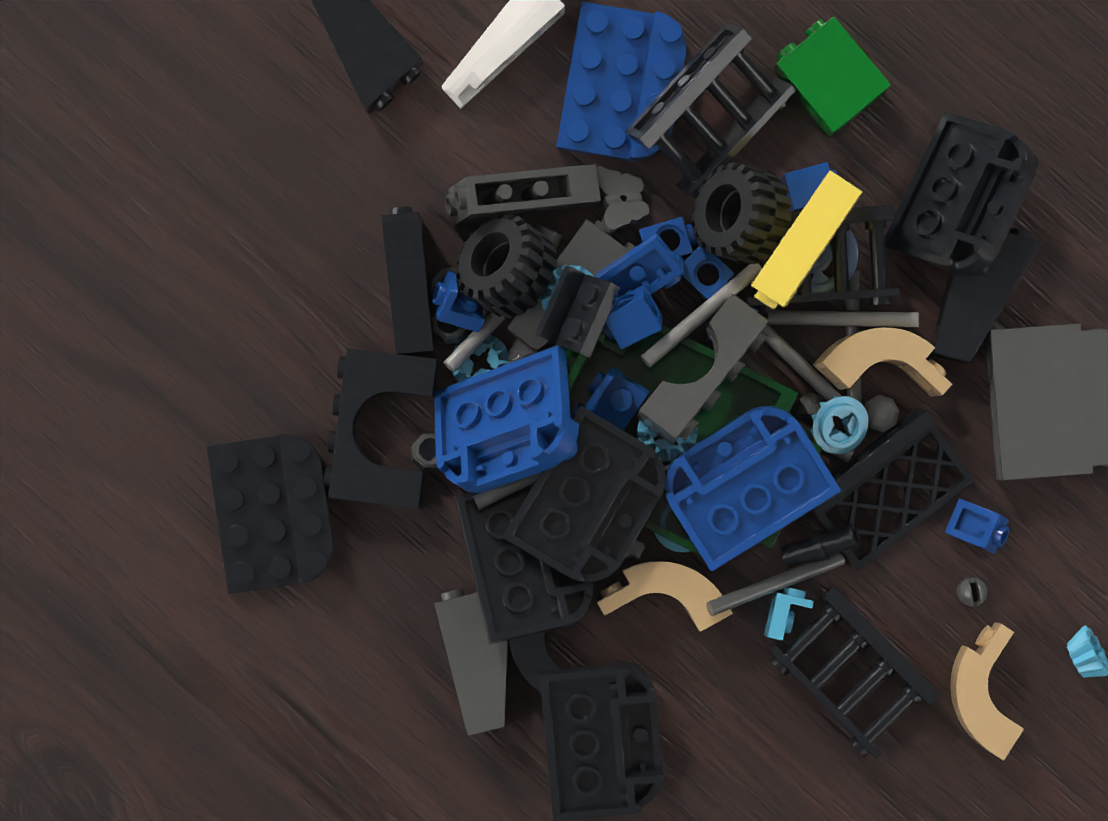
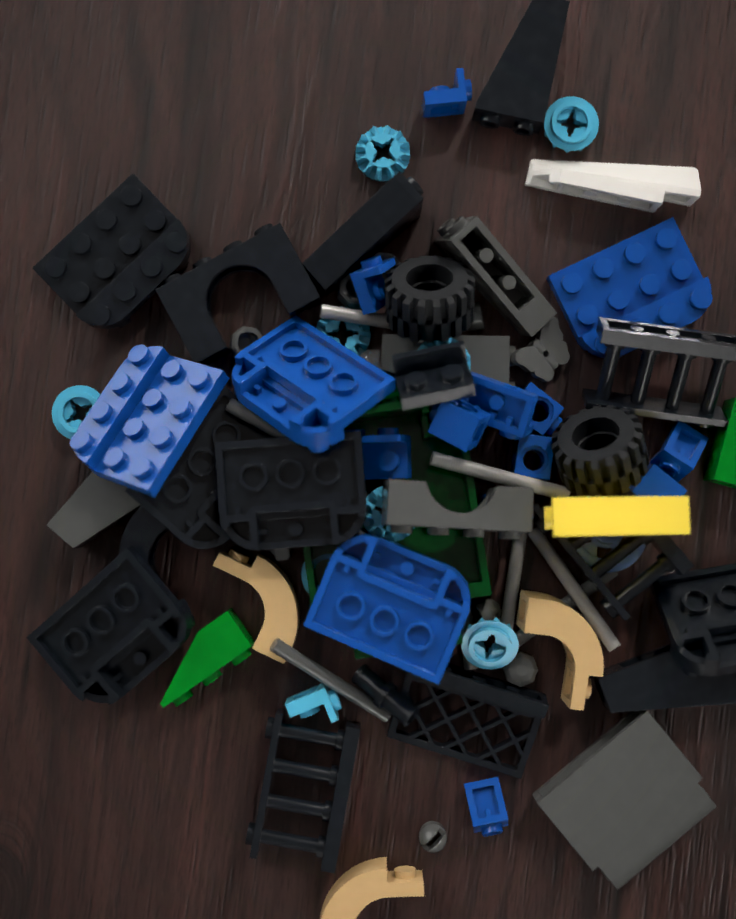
camera: 55 degrees right, 0 degrees up
none -> medium azure gear [52,385,101,439]
none -> plate [70,344,229,498]
none -> green slope [160,608,255,708]
none -> medium azure gear [355,125,410,181]
none -> blue bracket [422,68,472,118]
none -> medium azure gear [544,96,599,153]
none -> blue bracket [649,421,709,482]

